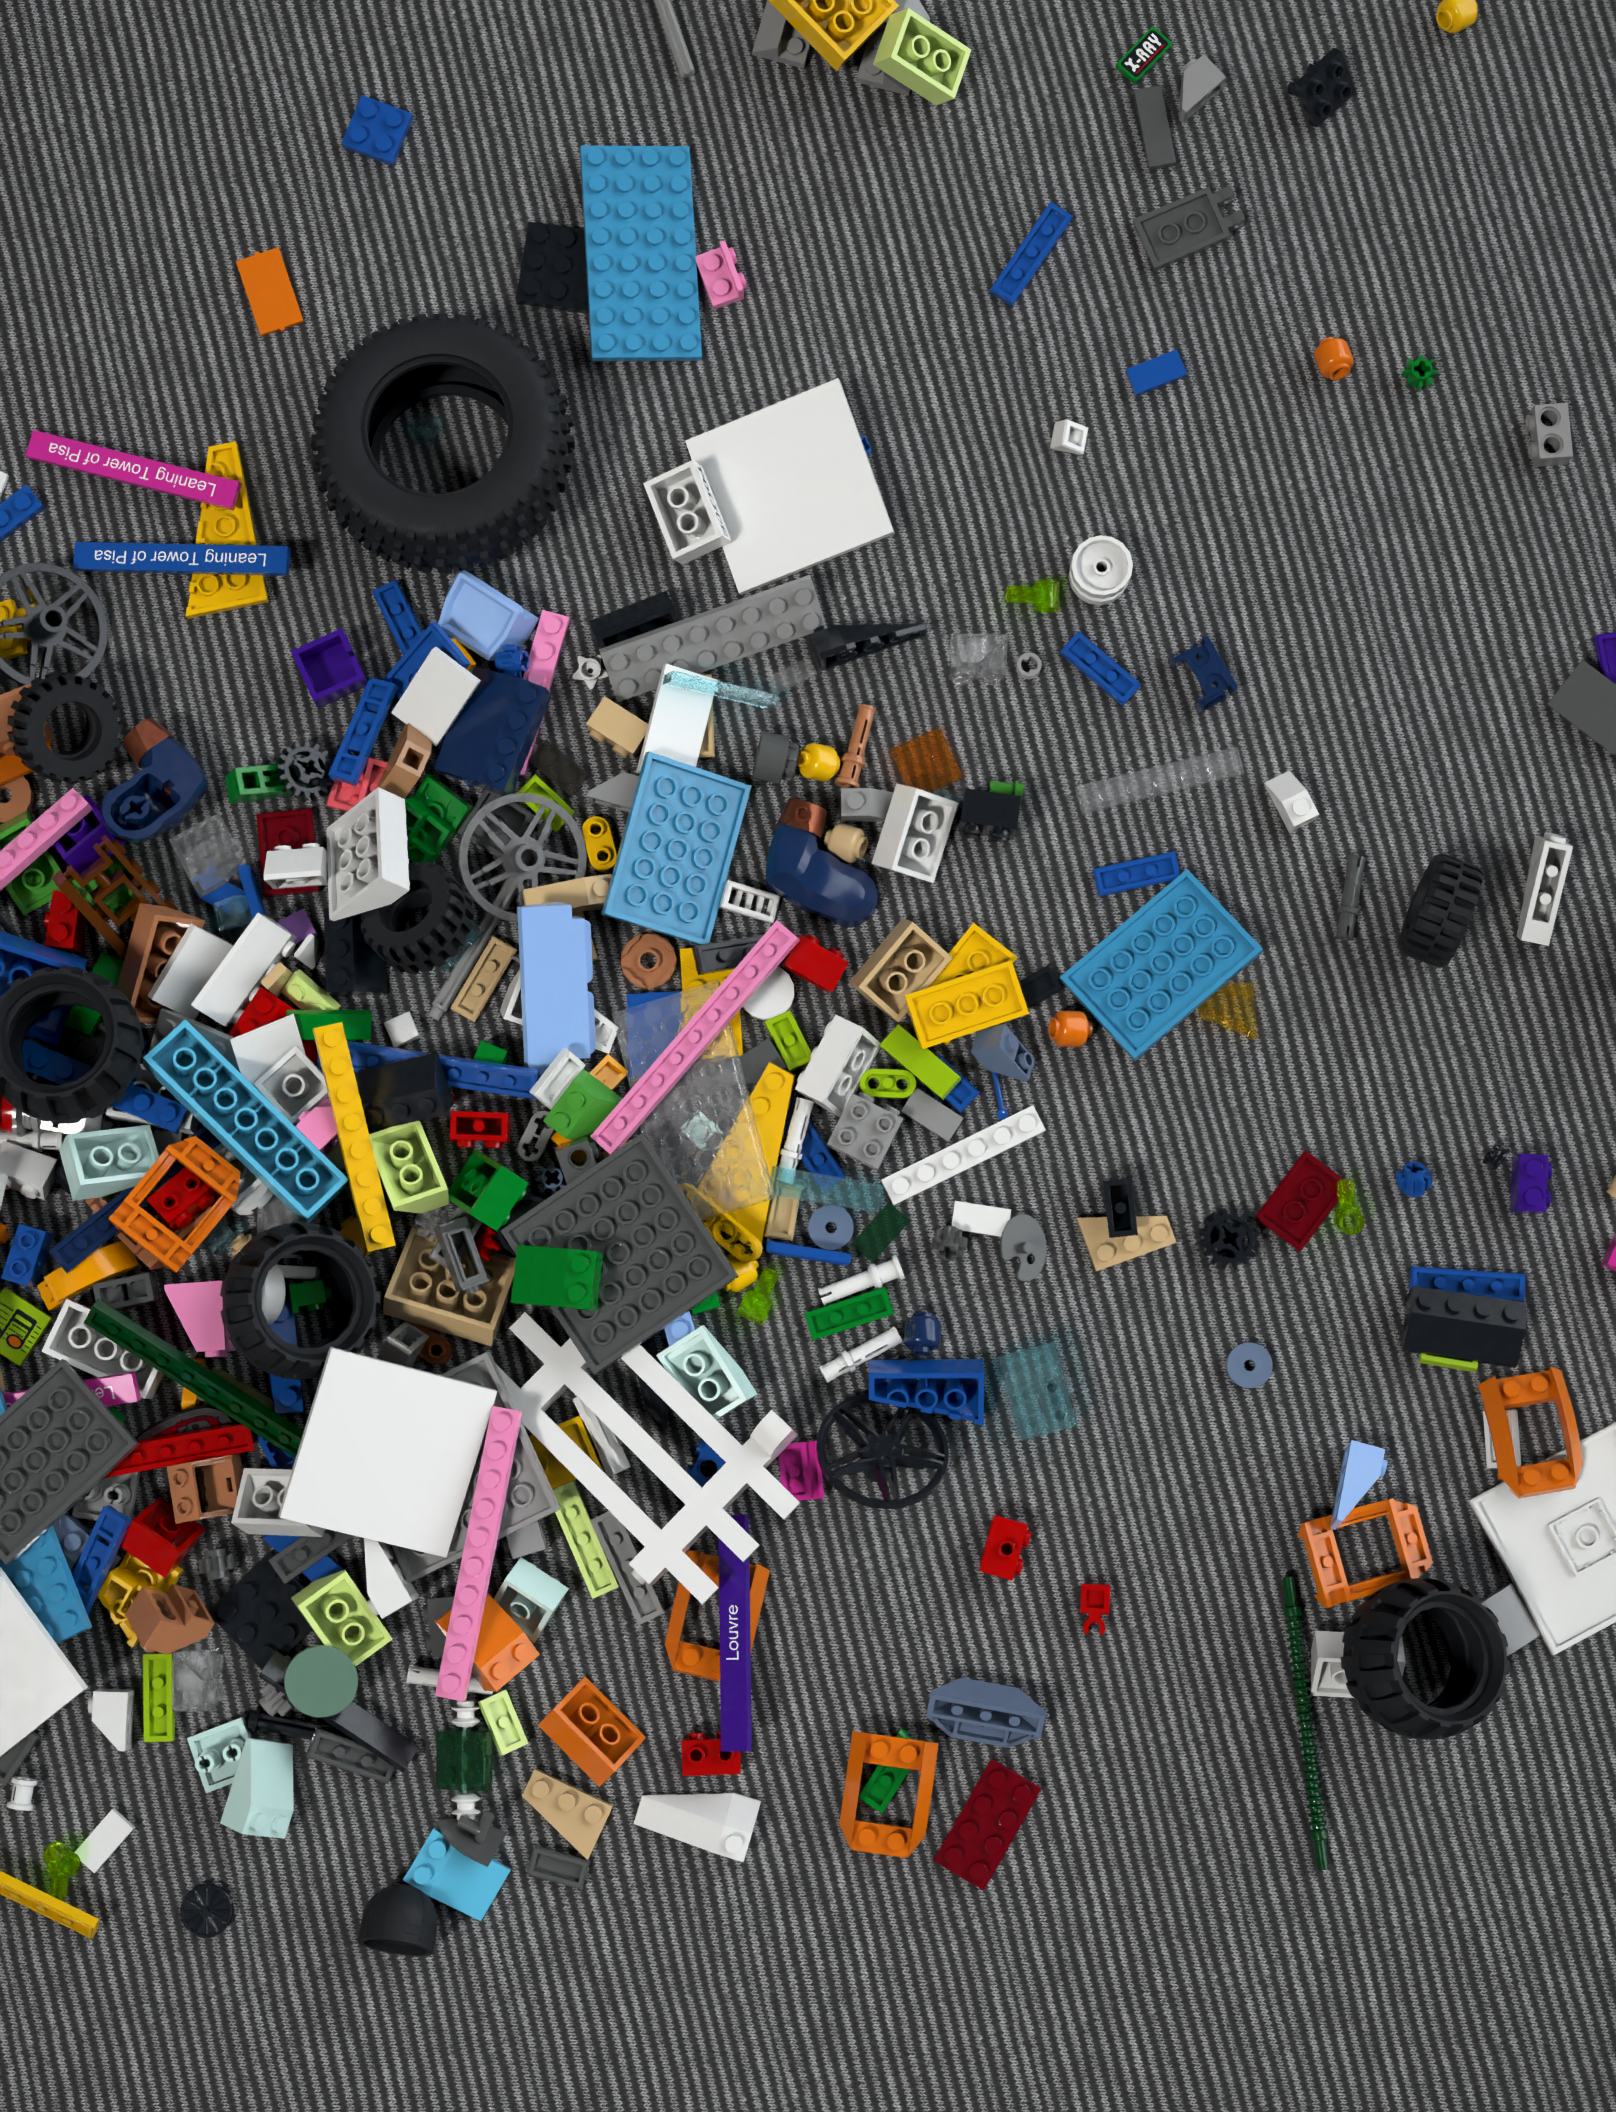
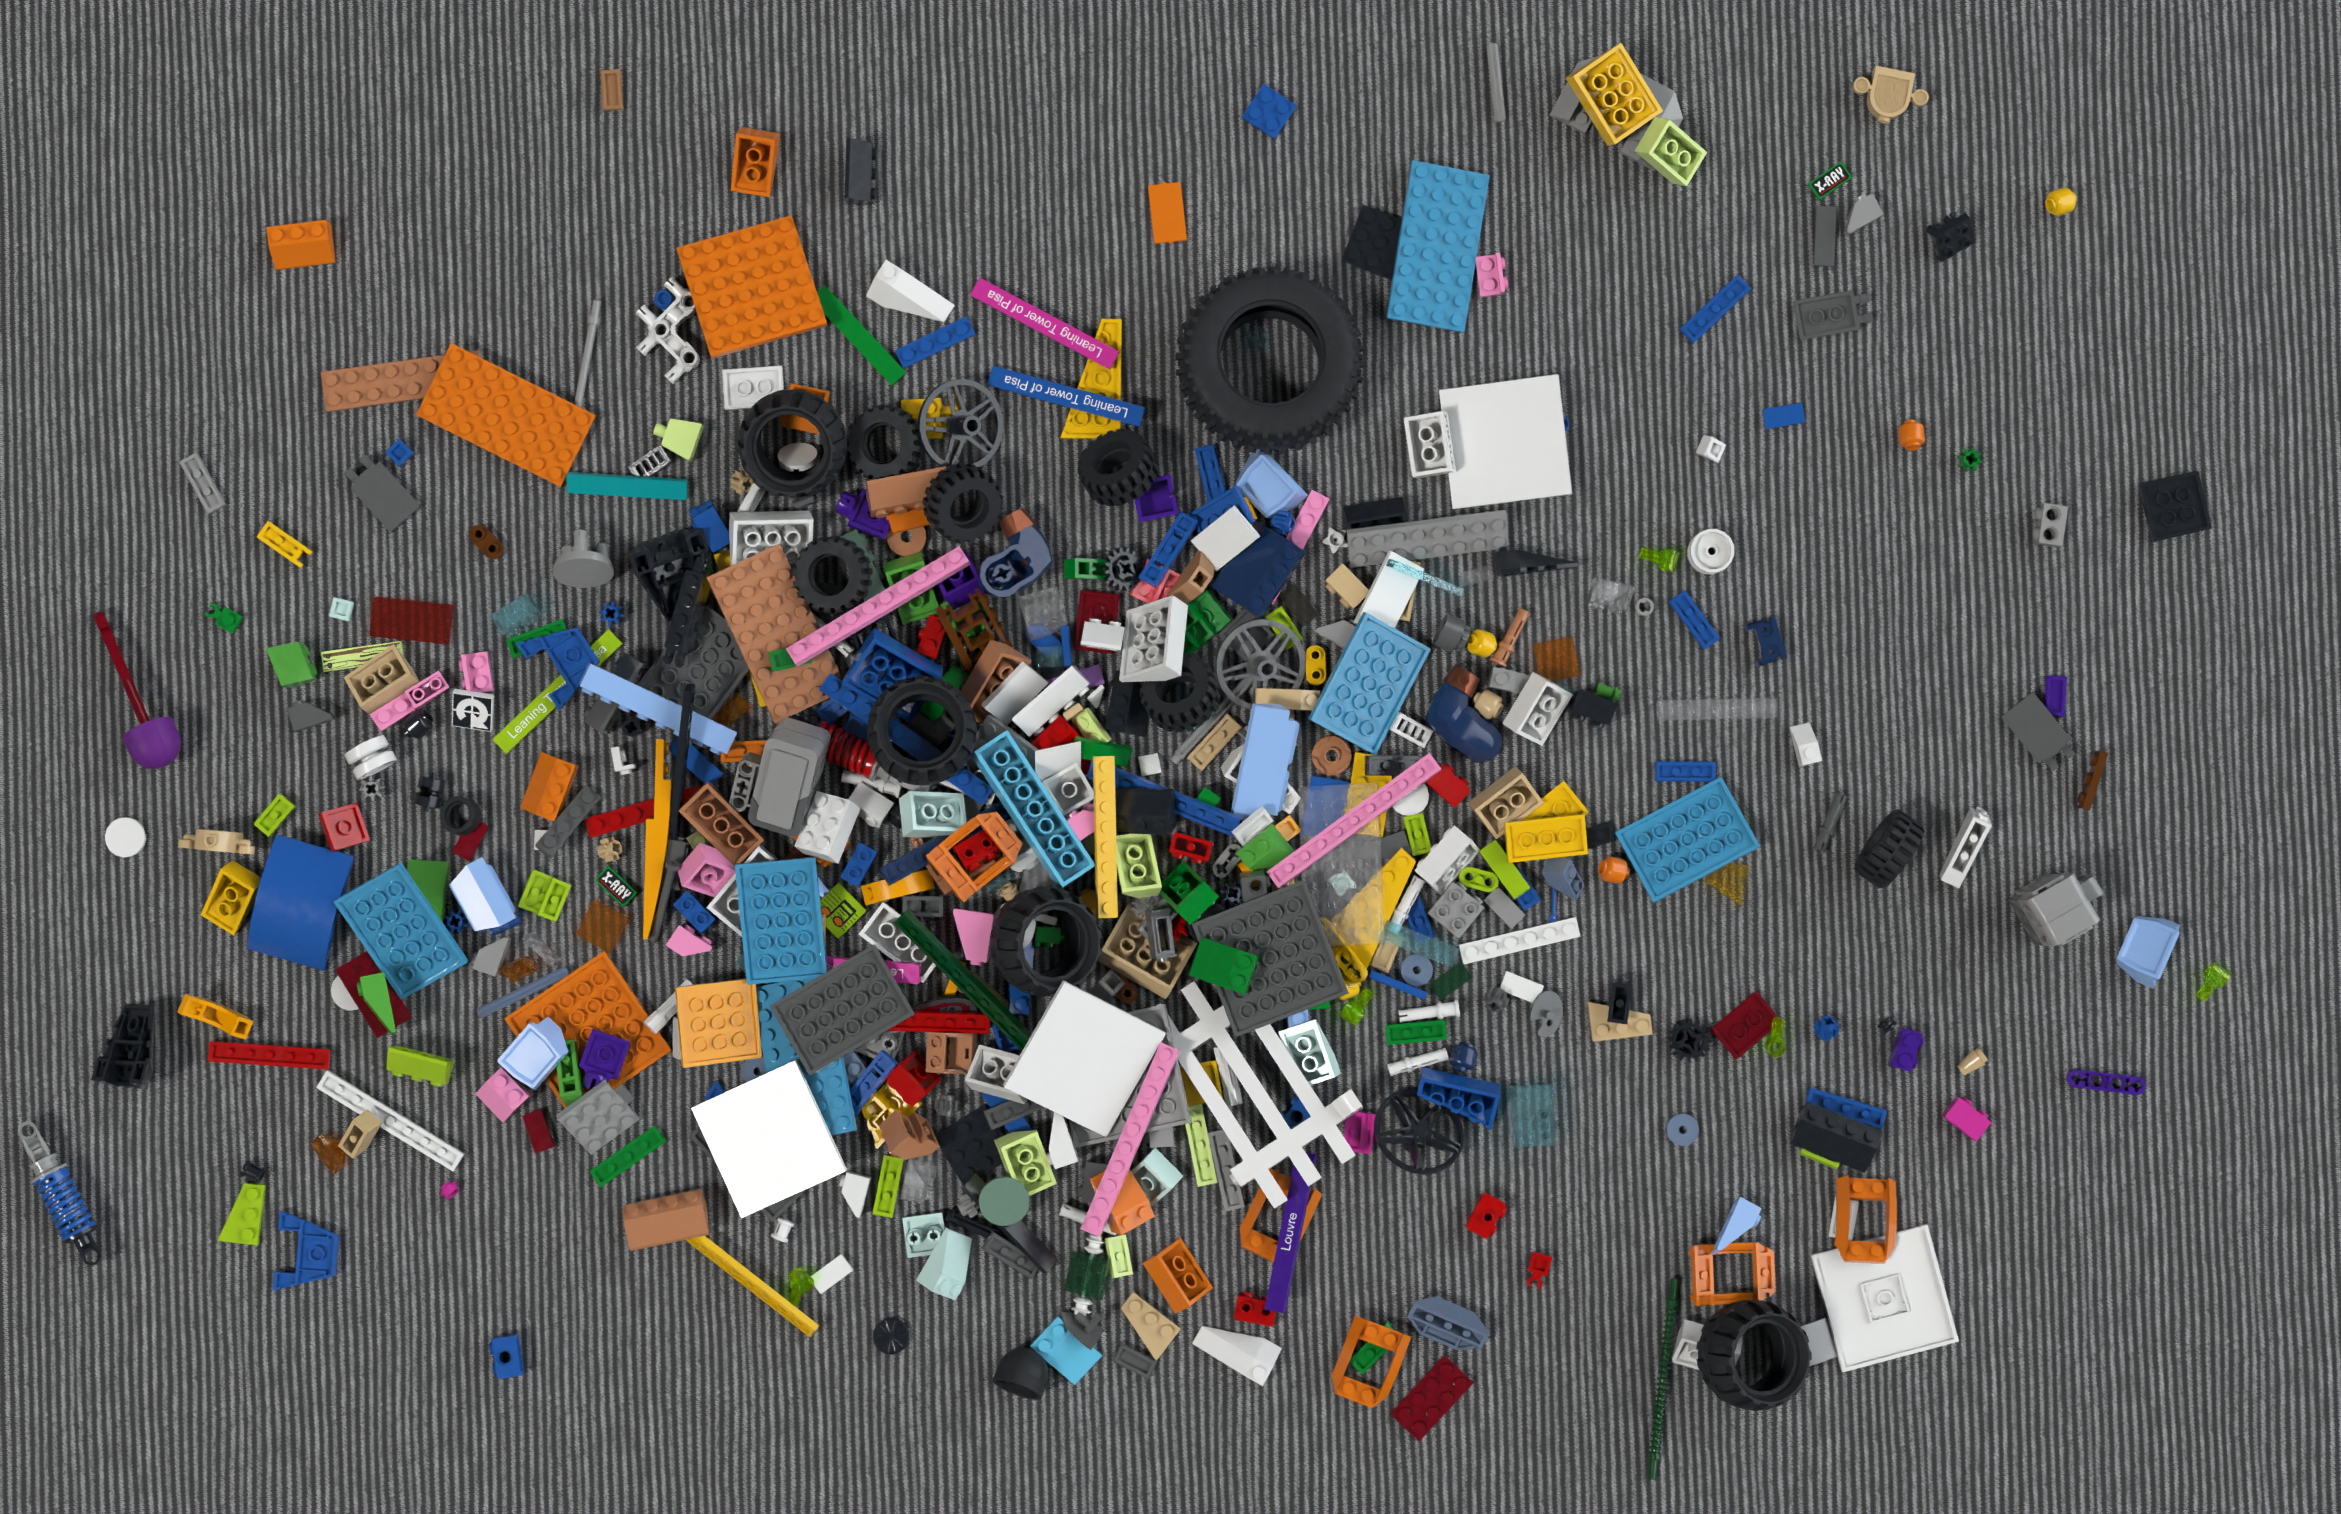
camera: 10 degrees right, 5 degrees up
none -> black tyre [1077,429,1158,507]

